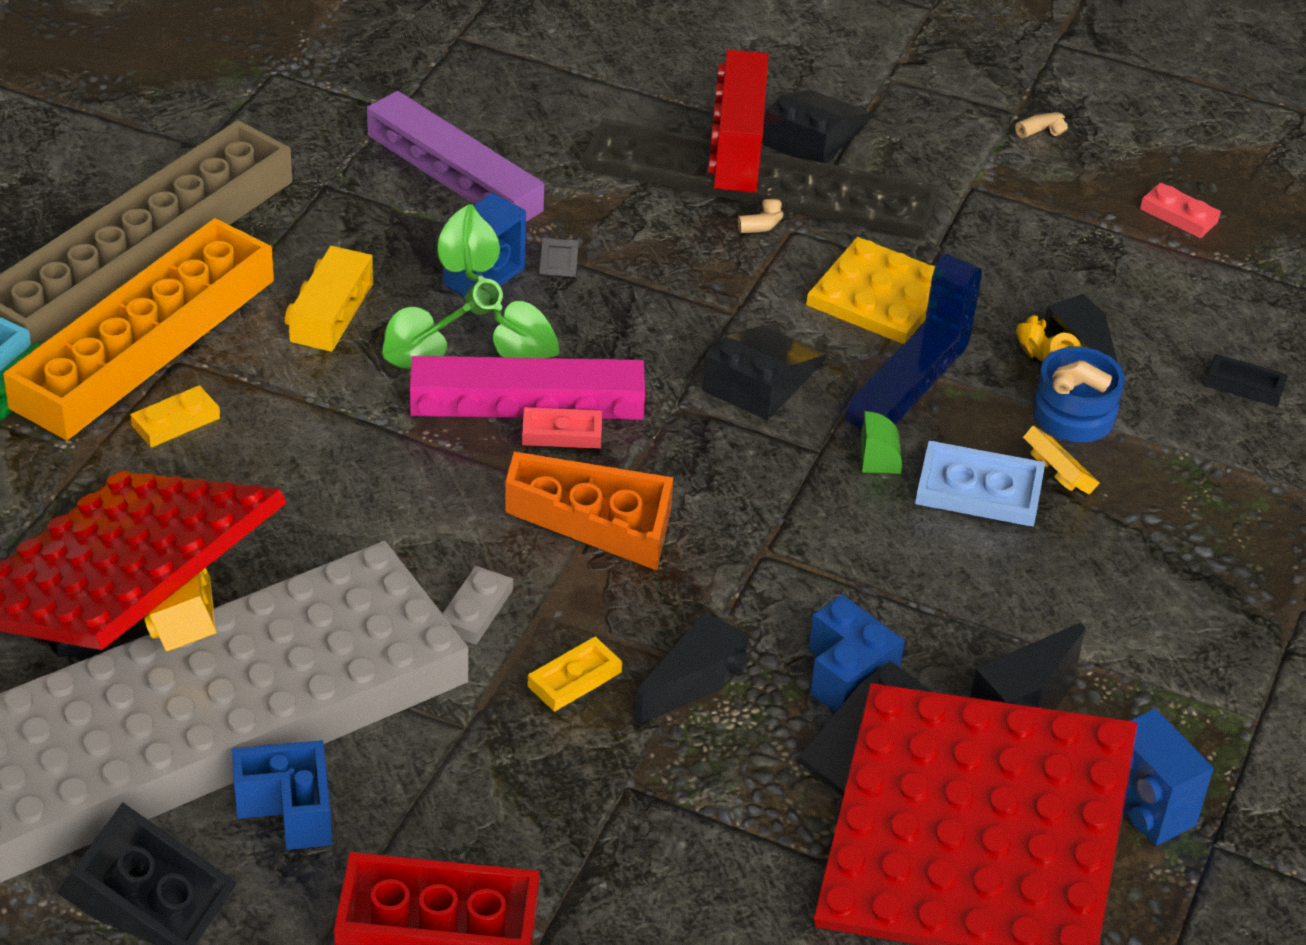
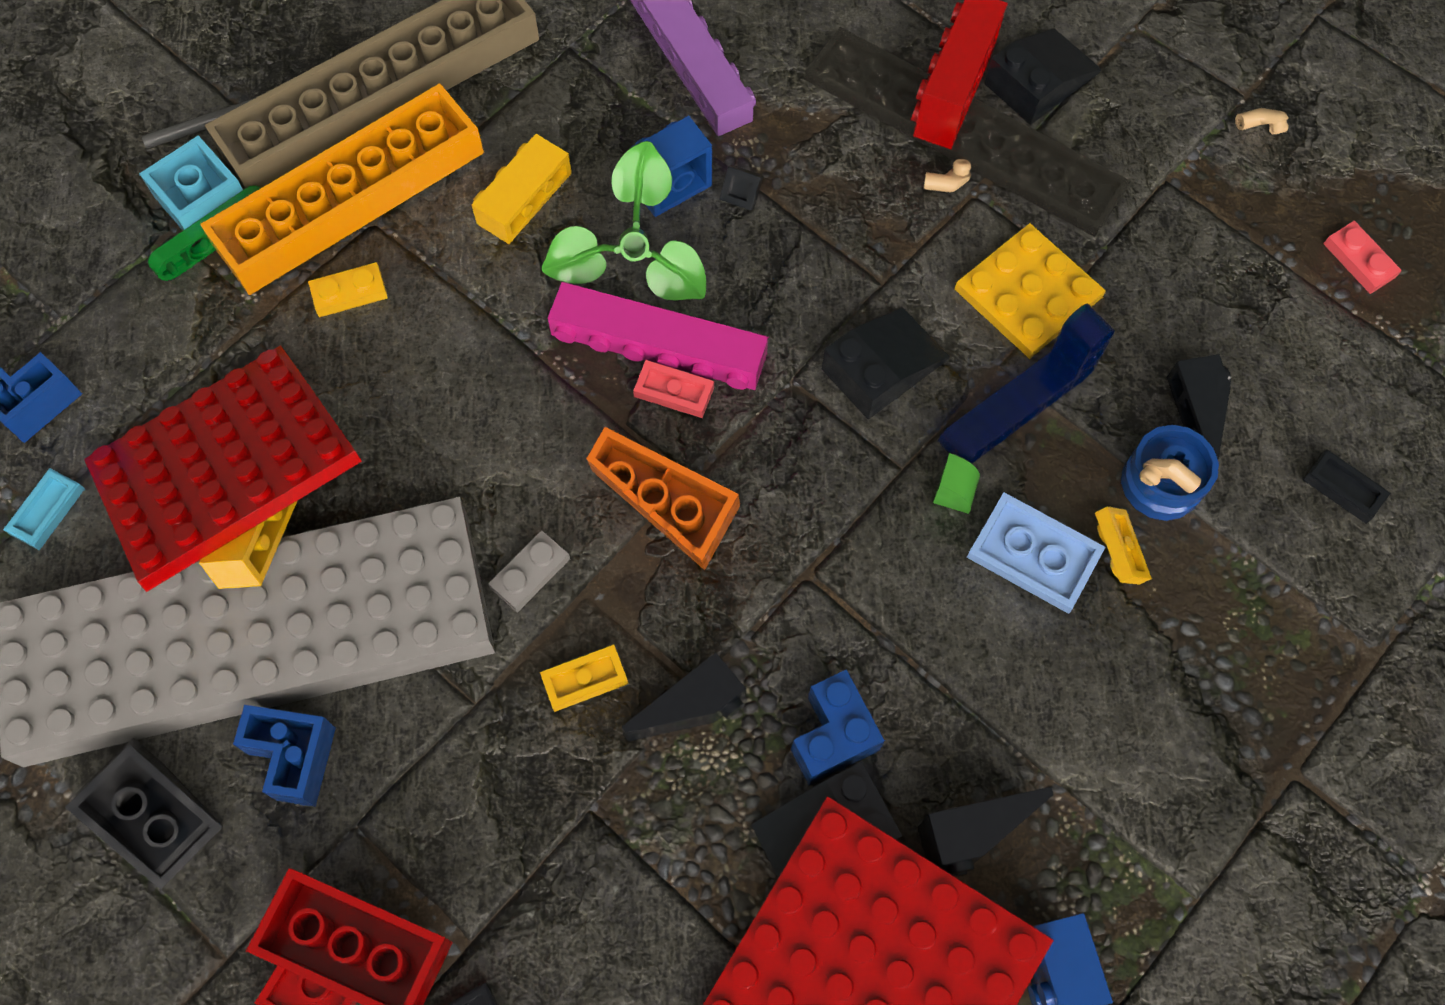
camera: 20 degrees right, 25 degrees up
yellow arm [1016,316,1082,363] -> none

